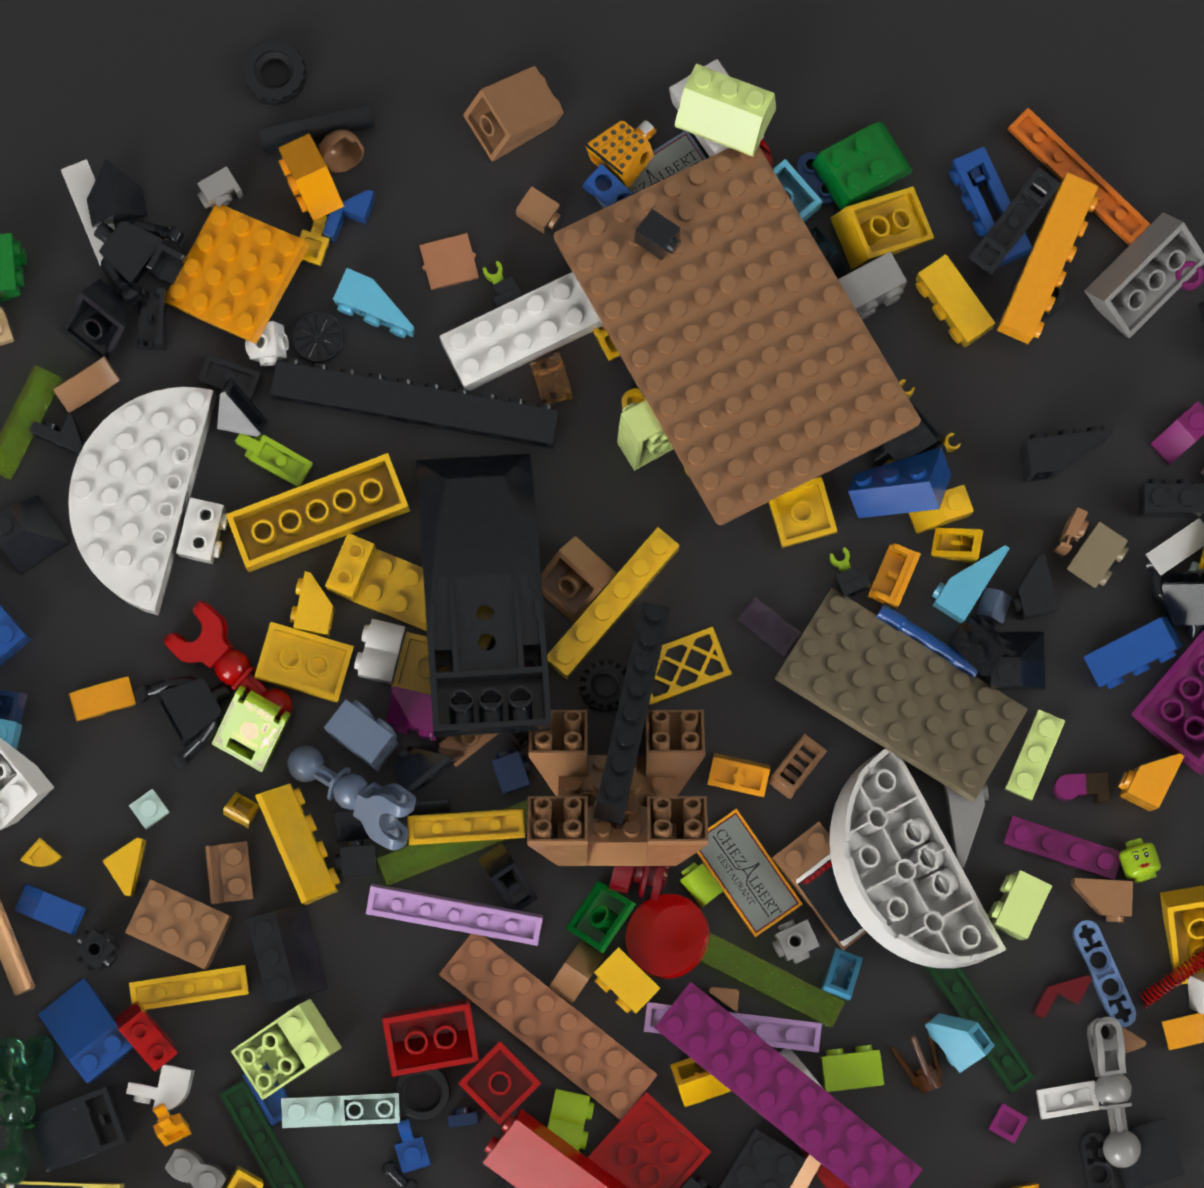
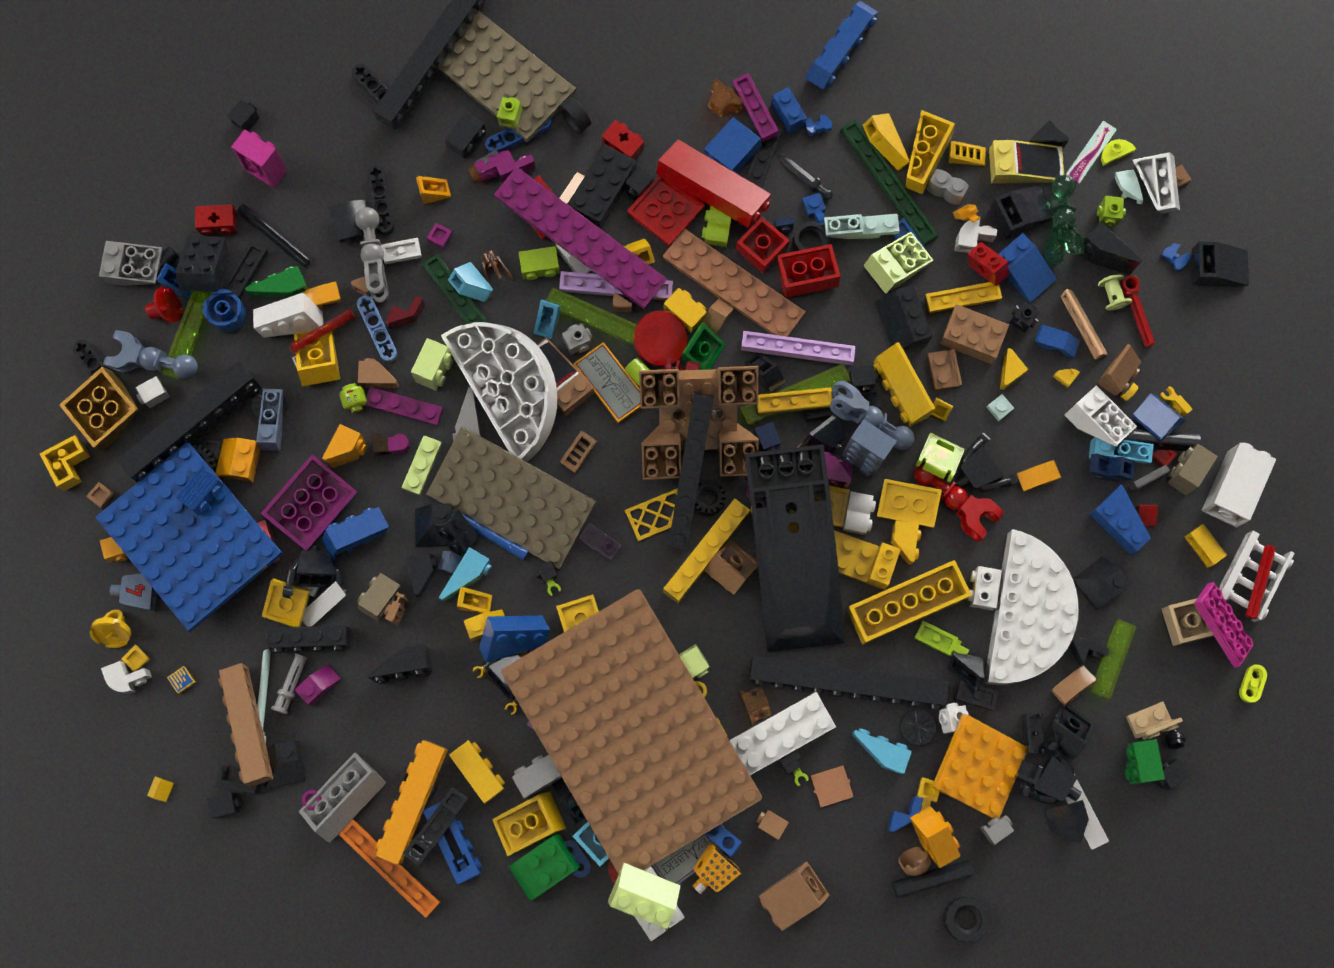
camera: 175 degrees right, 5 degrees down
black brick [634,209,681,260] -> none
light orange hinge [707,753,770,797] -> none
light orange hinge [867,543,921,609] -> none

